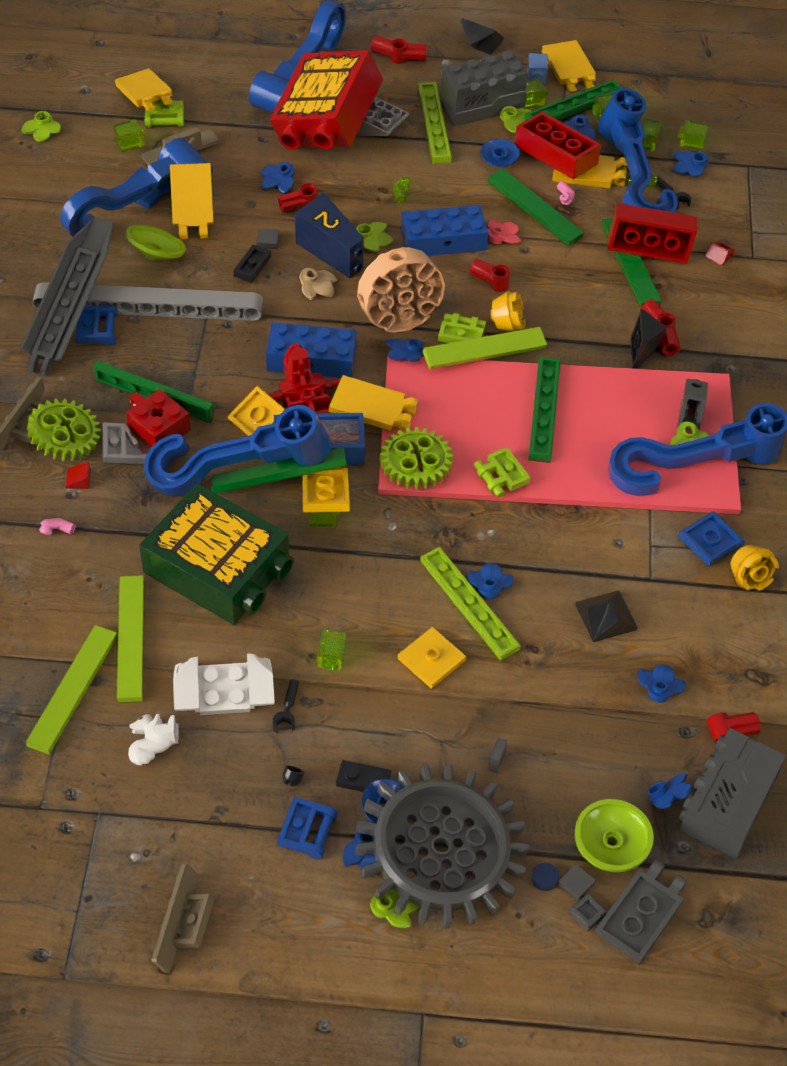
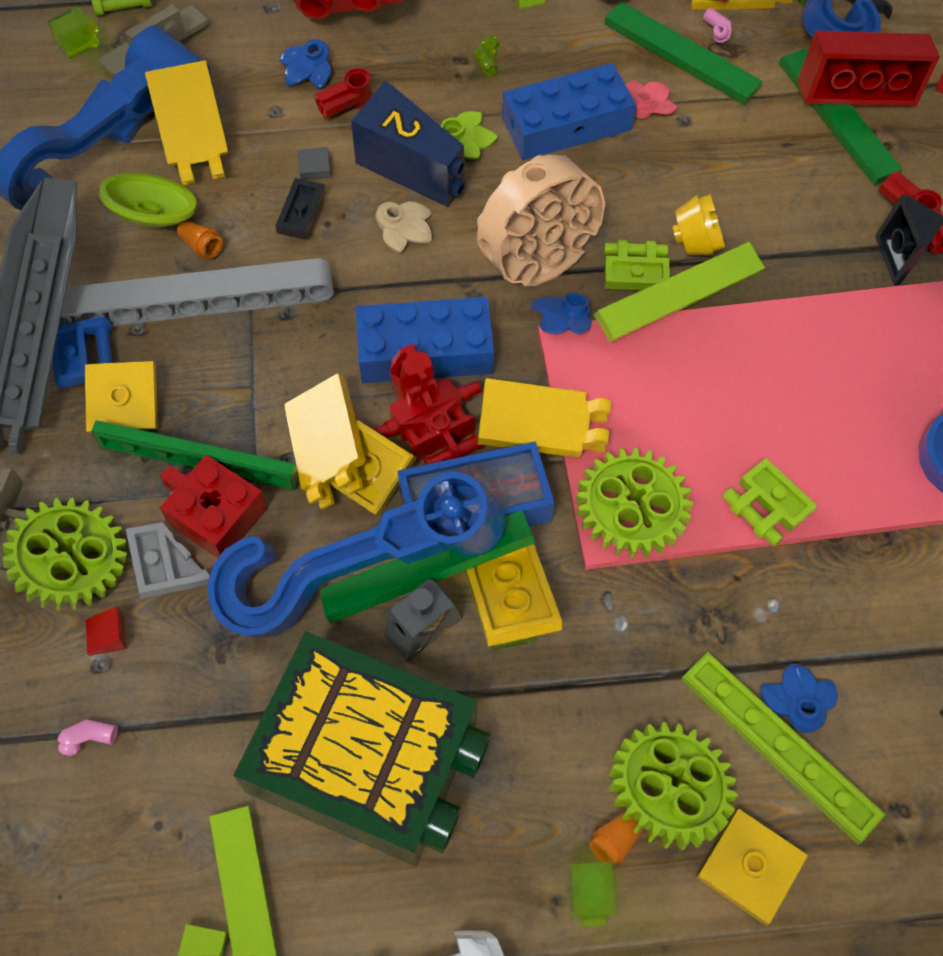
camera: 10 degrees left, 10 degrees up
red piece [469,258,510,292] -> none
green tile [528,357,561,463] -> none
none -> yellow plate [85,361,158,433]
none -> orange cone [177,220,223,259]
none -> yellow tile [284,373,366,510]
none -> dark grey torso [385,579,462,662]
none -> orange cone [589,812,642,867]
none -> lime gear [609,722,738,850]

